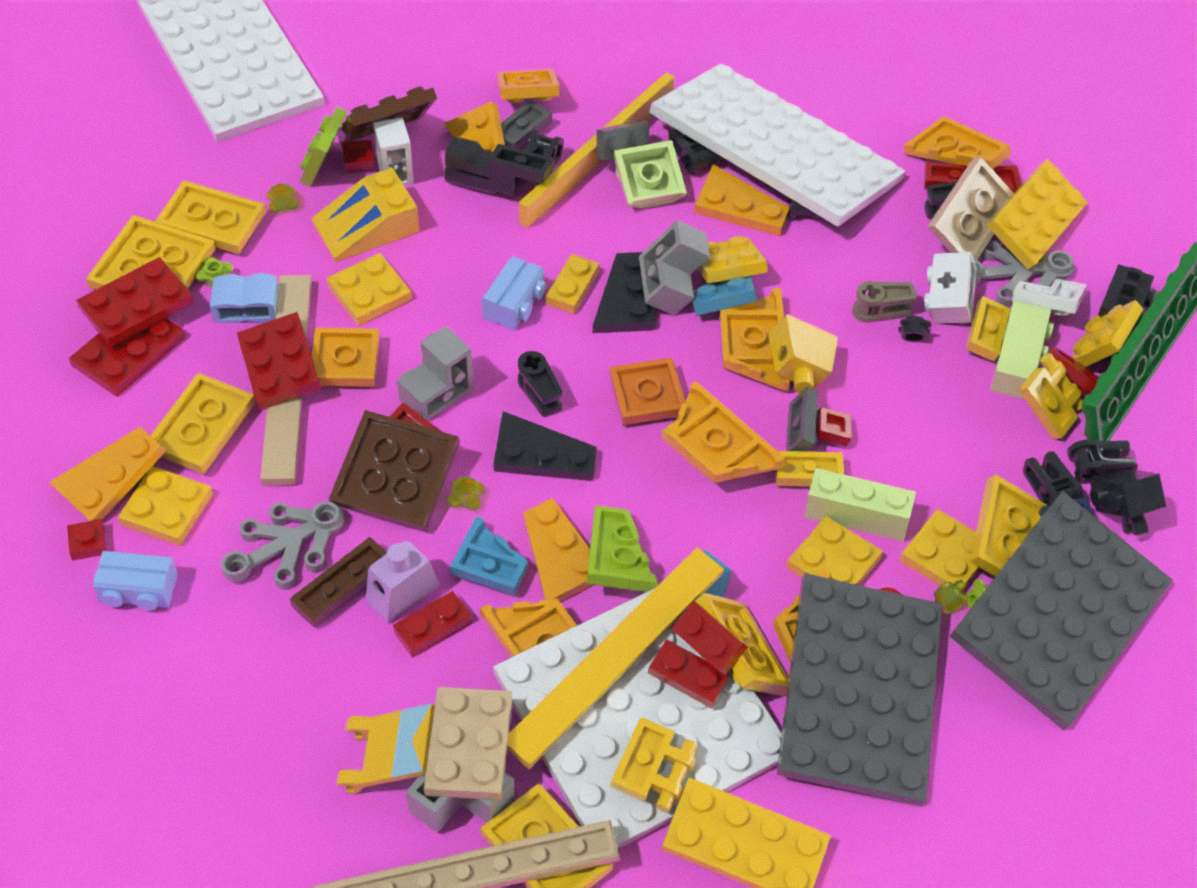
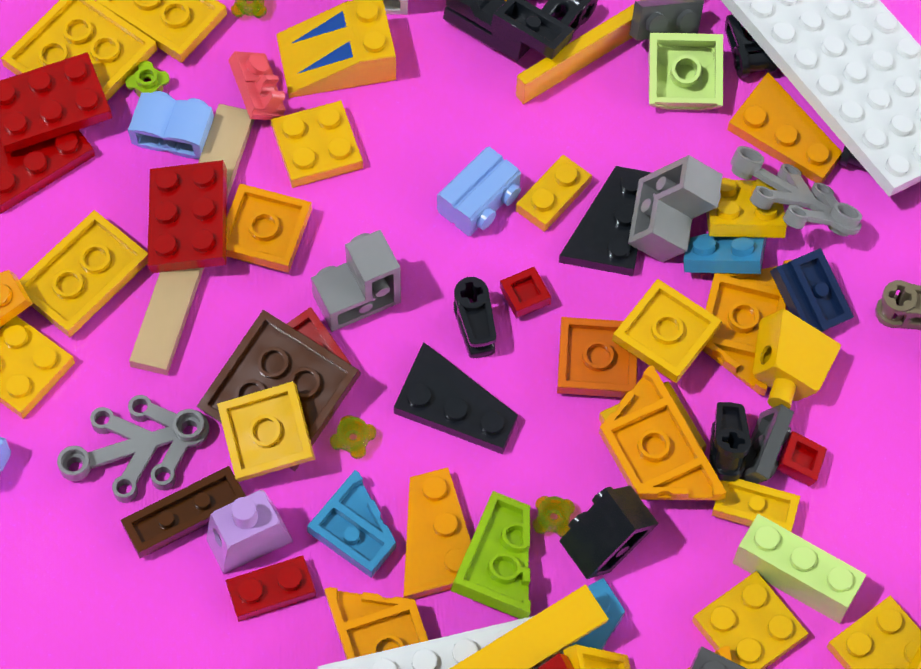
camera: 15 degrees right, 10 degrees up
none -> yellow plate [217,381,315,482]
none -> coral plate [228,51,286,120]
none -> red plate [500,266,551,318]
none -> clear neon green plate [532,496,575,537]
none -> black brick [559,485,659,579]
none -> yellow plate [612,279,722,383]
none -> black piece [709,402,751,481]
none -> light grey plant [731,146,862,236]
none -> dark blue plate [770,248,854,332]

